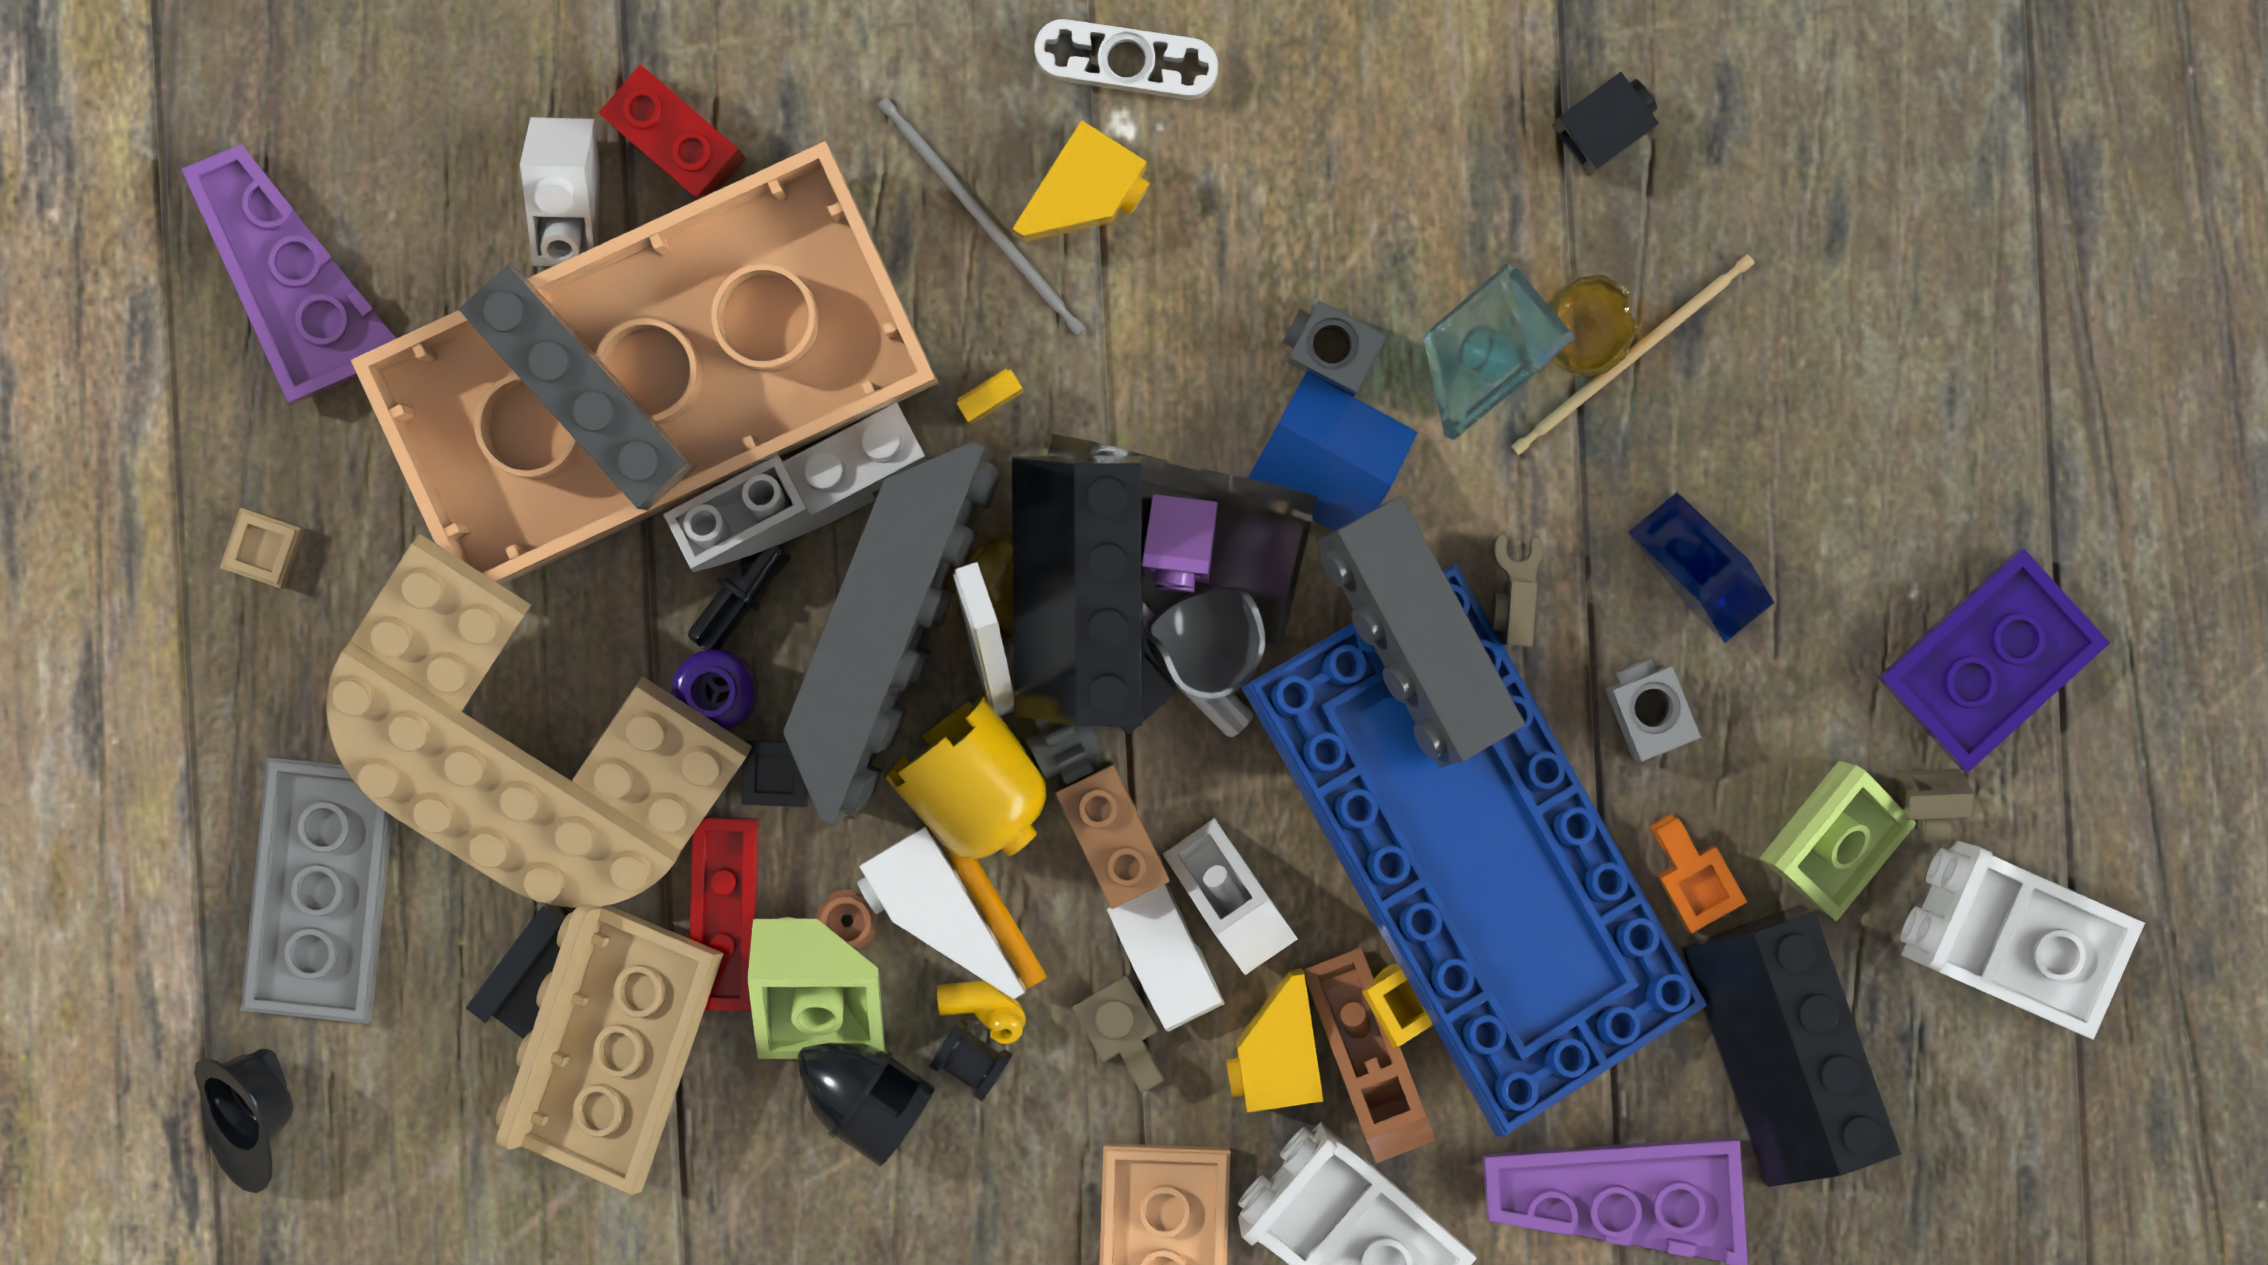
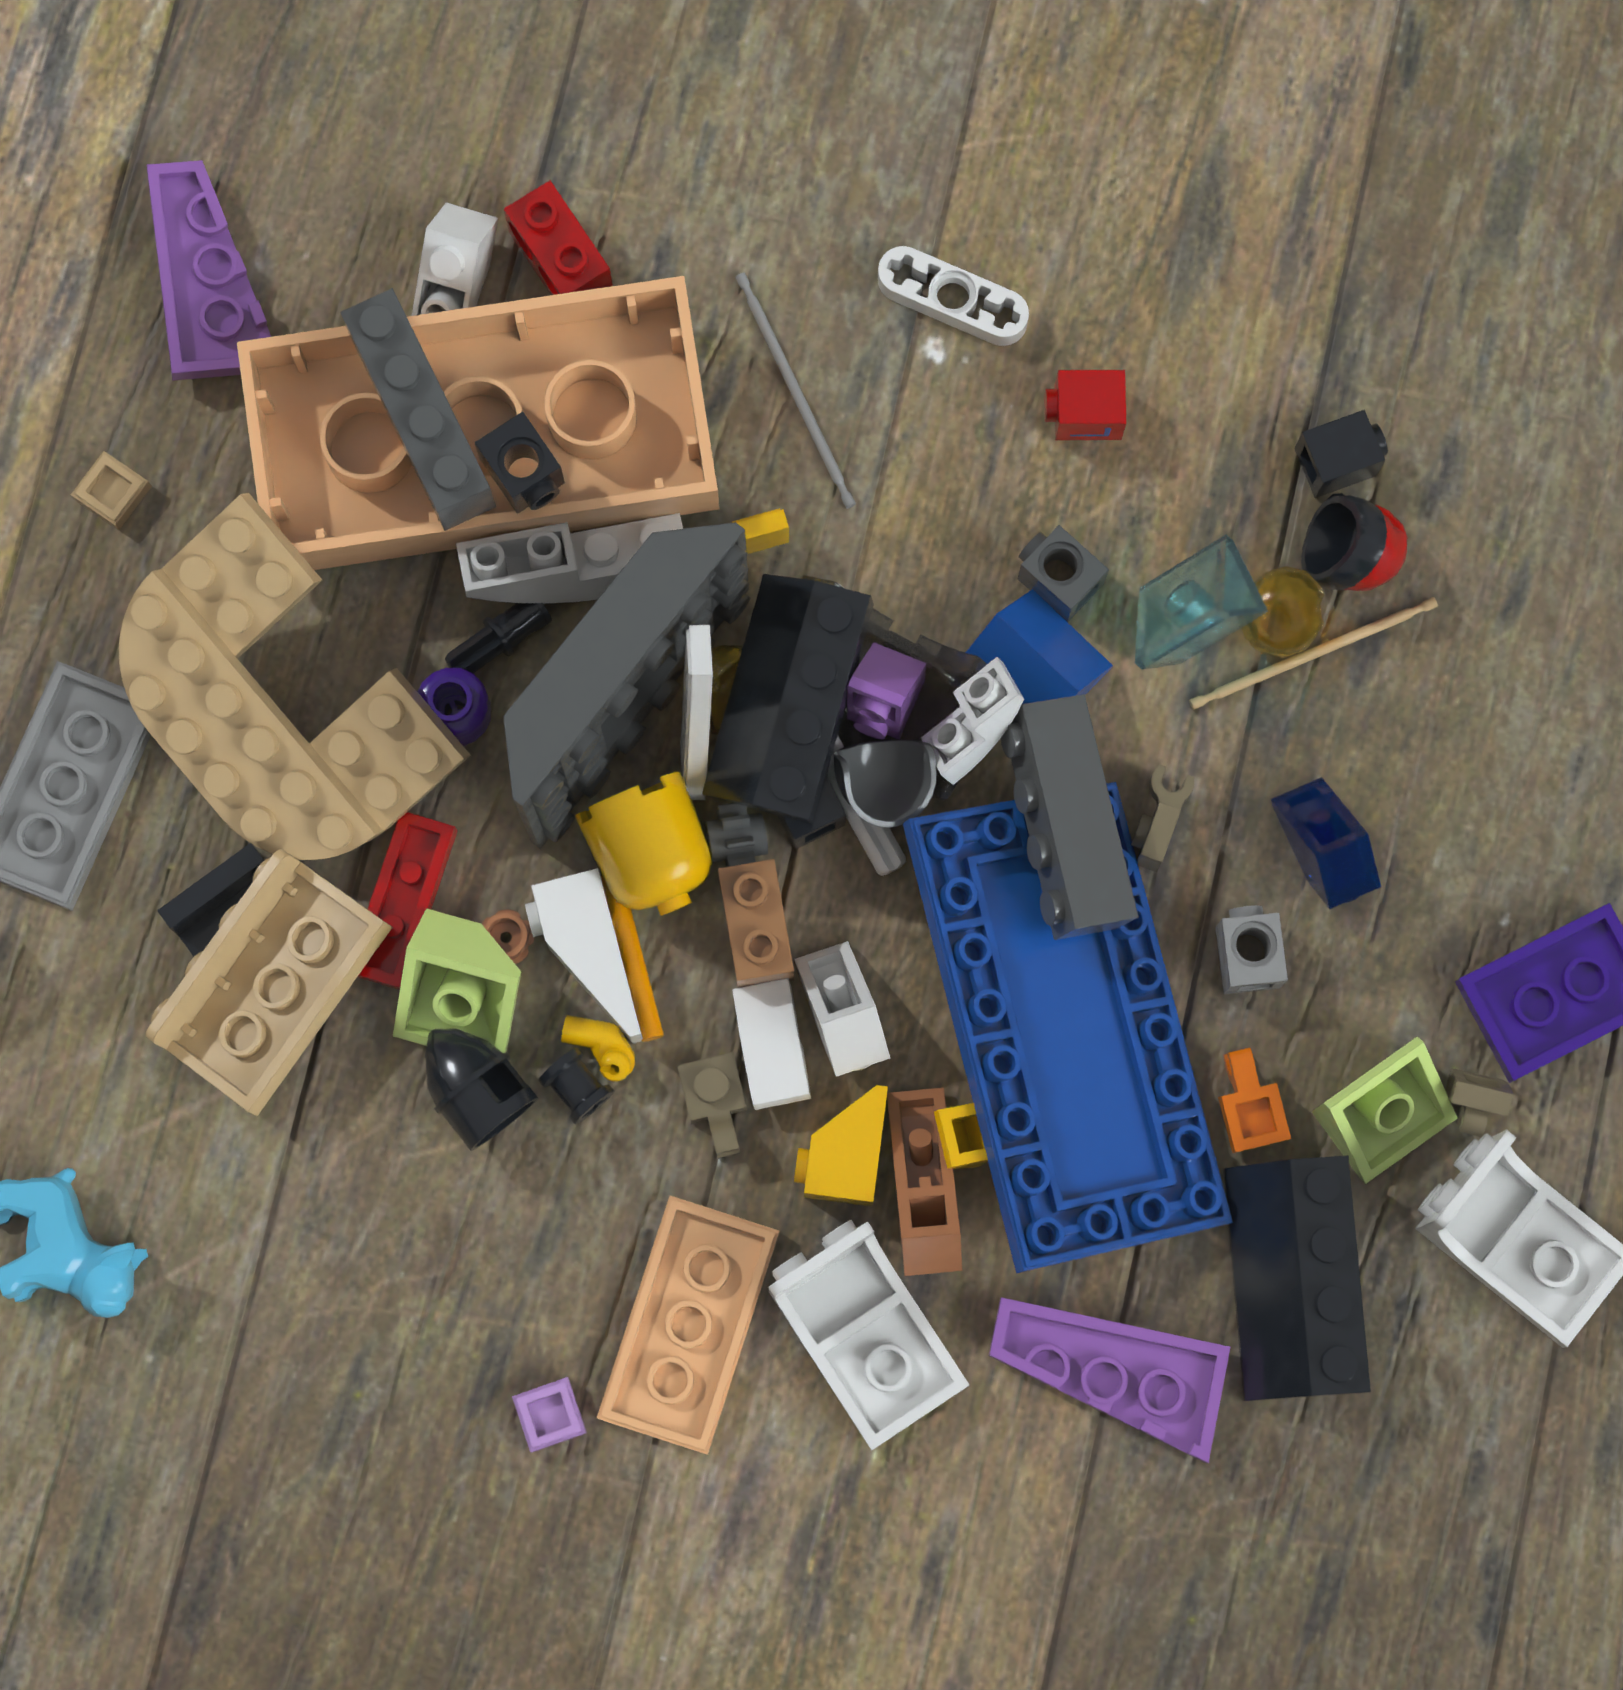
camera: 20 degrees right, 10 degrees down
black plate [741,740,808,807] -> none
yellow slope [1012,120,1151,242] -> none
none -> black brick [475,412,565,514]
none -> white slope [921,657,1024,785]
none -> red brick [1044,370,1127,440]
none -> black piece [1301,493,1408,591]

